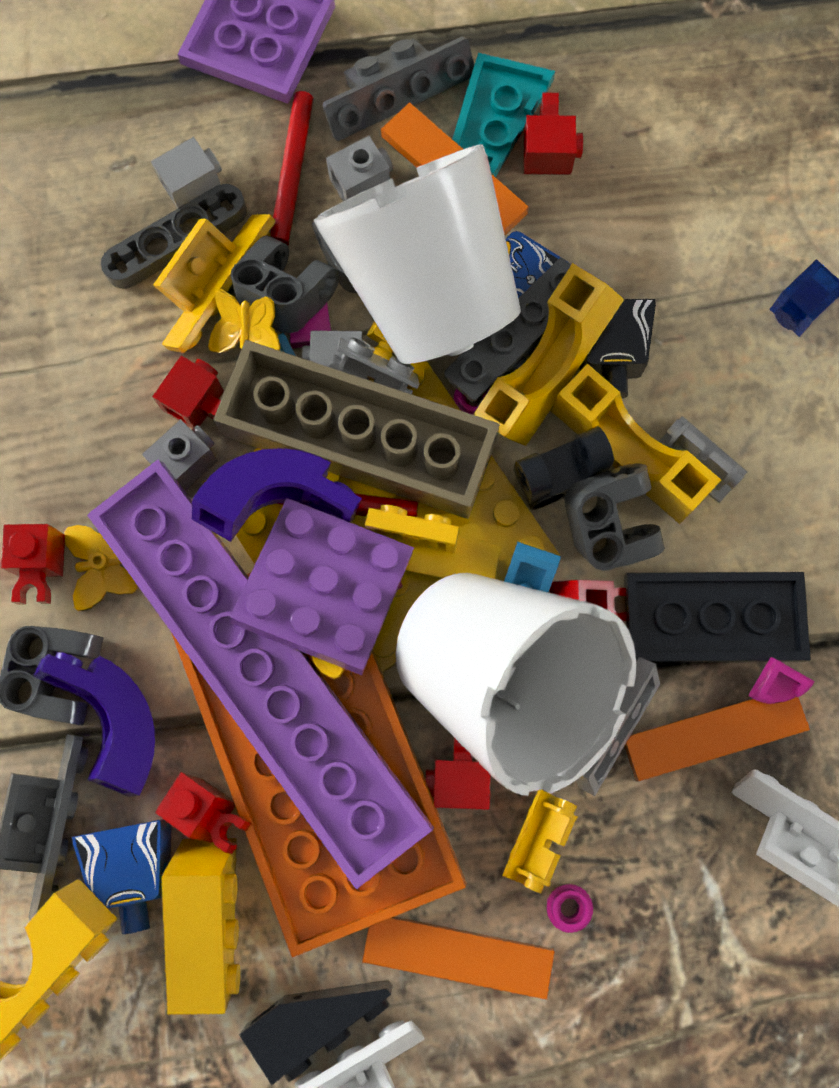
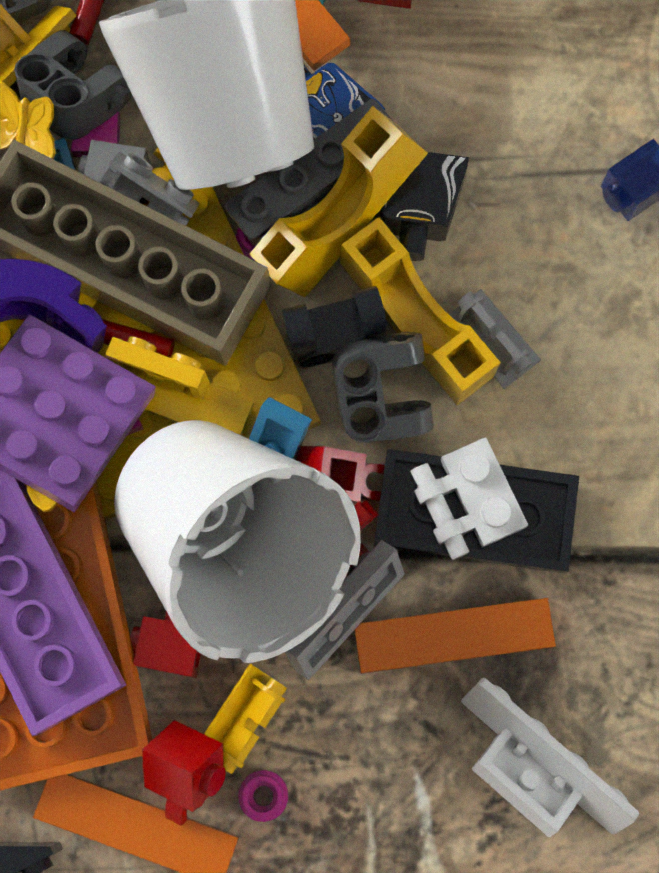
camera: 10 degrees right, 0 degrees up
dark pink tile [748,657,815,704] -> none
none -> red brick [142,720,226,826]
none -> white plate [410,437,528,560]

